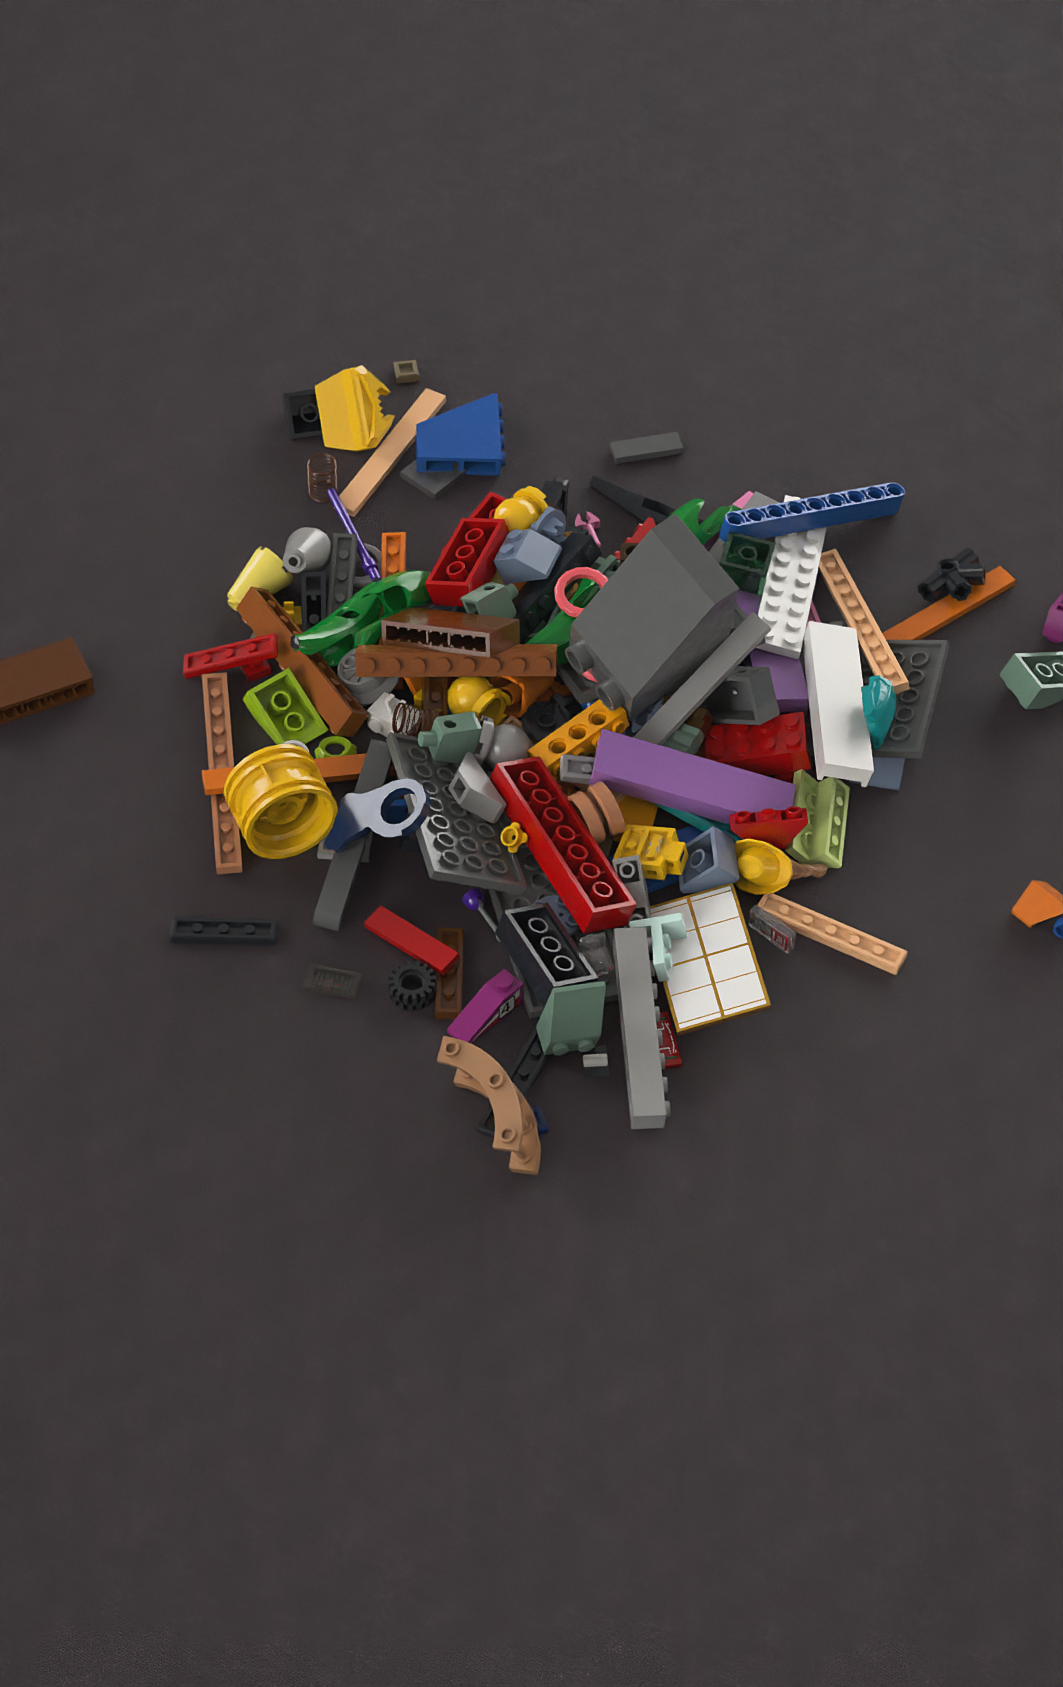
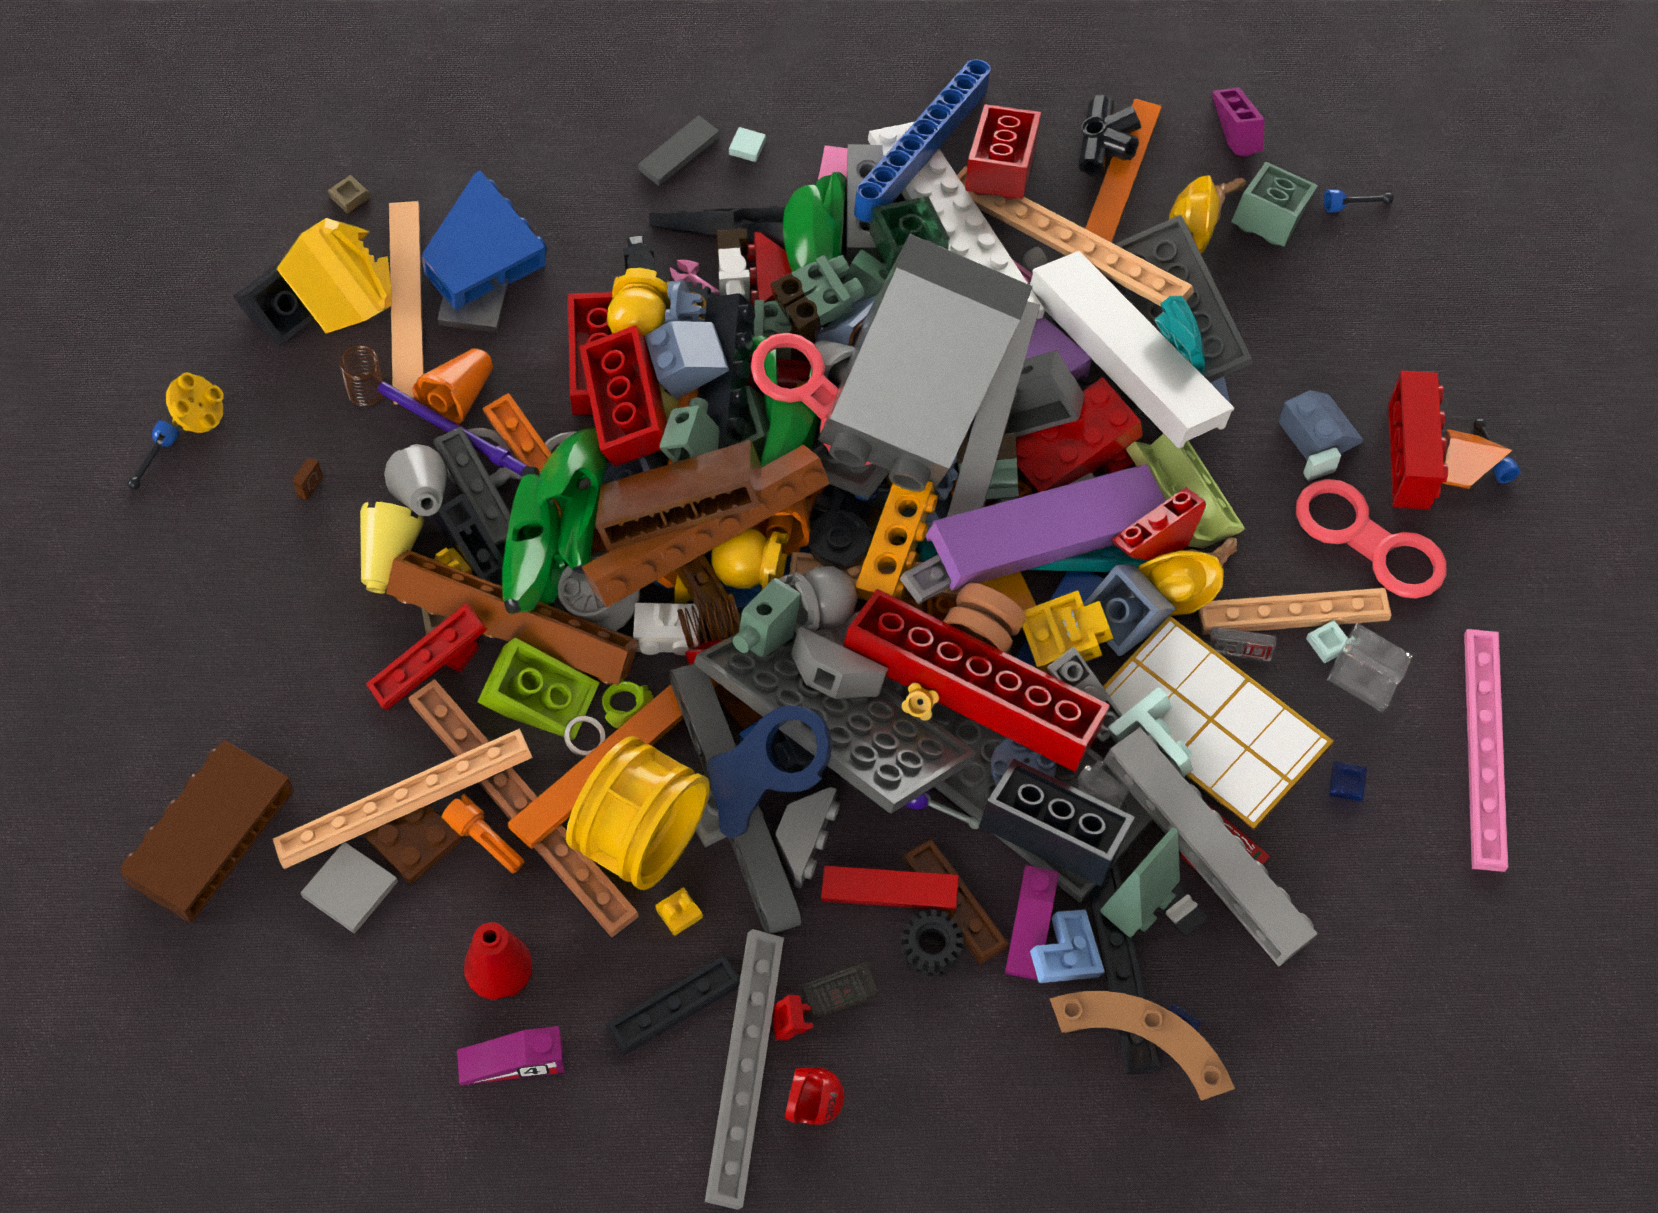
camera: 35 degrees left, 10 degrees up
none -> hinge [128,420,180,489]
none -> yellow plate [166,372,224,433]
none -> light nougat tile [273,728,533,869]
none -> reddish brown tile [292,457,323,501]
none -> light grey tile [301,842,398,934]
none -> reddish brown plate [365,805,461,885]
none -> orange cone [412,348,493,425]
none -> orange piece [441,794,525,874]
none -> magenta slope [457,1026,565,1086]
none -> red cone [464,922,532,1000]
none -> yellow tile [655,887,703,936]
none -> light grey plate [705,929,784,1210]
none -> white hips [716,228,750,302]
none -> light aqua tile [729,127,766,162]
none -> red tile [772,995,814,1041]
none -> light grey slope [775,787,840,889]
none -> red helmet [784,1067,845,1125]
none -> red brick [965,104,1041,199]
none -> light blue plate [1030,910,1104,983]
none -> yellow hat [1169,175,1247,254]
none -> sand blue slope [1278,390,1363,461]
none -> coral bar [1296,479,1447,599]
none -> light aqua tile [1303,447,1341,481]
none -> light aqua tile [1306,620,1353,663]
none -> clear slope [1327,623,1413,713]
none -> clear blue tile [1329,762,1367,802]
none -> red brick [1388,370,1448,510]
none -> bright pink tile [1464,629,1508,872]

